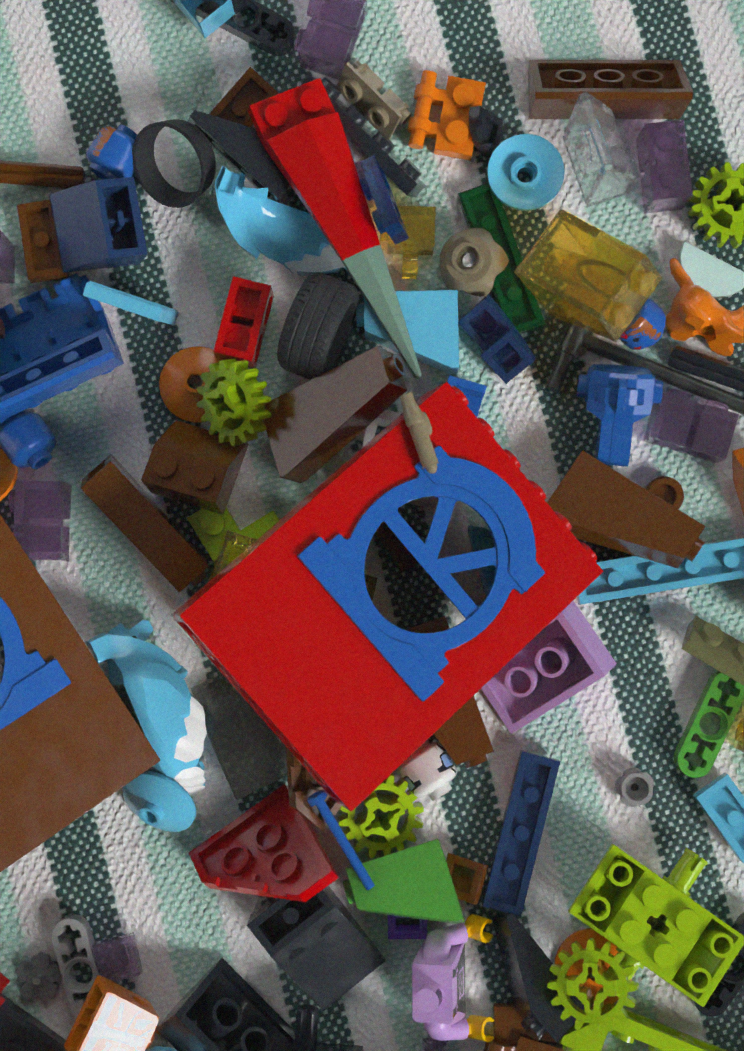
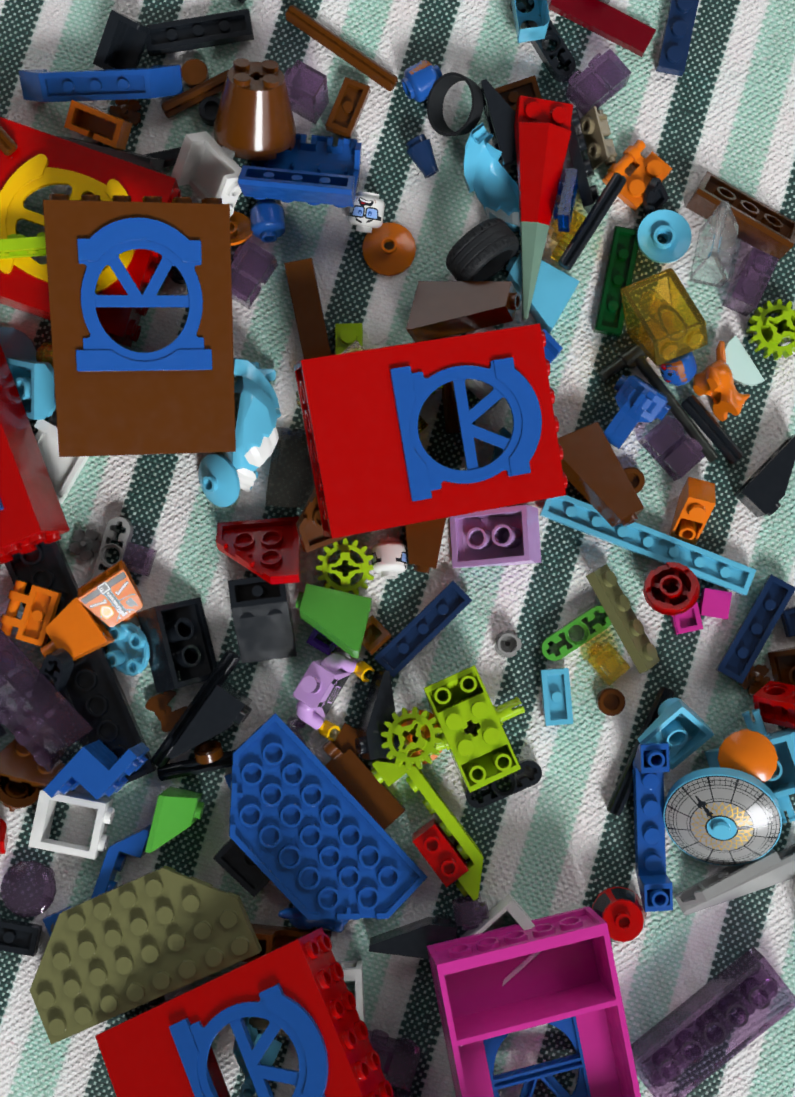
camera: 30 degrees right, 0 degrees up
dark blue slope [49,177,148,273] -> none
medium azure tile [83,281,179,325] -> none
reddish brown slope [141,420,249,515] -> none
lime gear [197,358,271,446] -> none
red brick [213,276,274,369] -> none
blue piece [307,790,375,890] -> none
dark tan piece [399,392,439,474] -> none
dark tan piece [440,228,509,297] -> none
dark blue slope [458,294,536,384] -> none
none -> white head [348,191,385,233]
none -> dark blue cone [406,134,439,179]
none -> black axle [558,173,626,270]

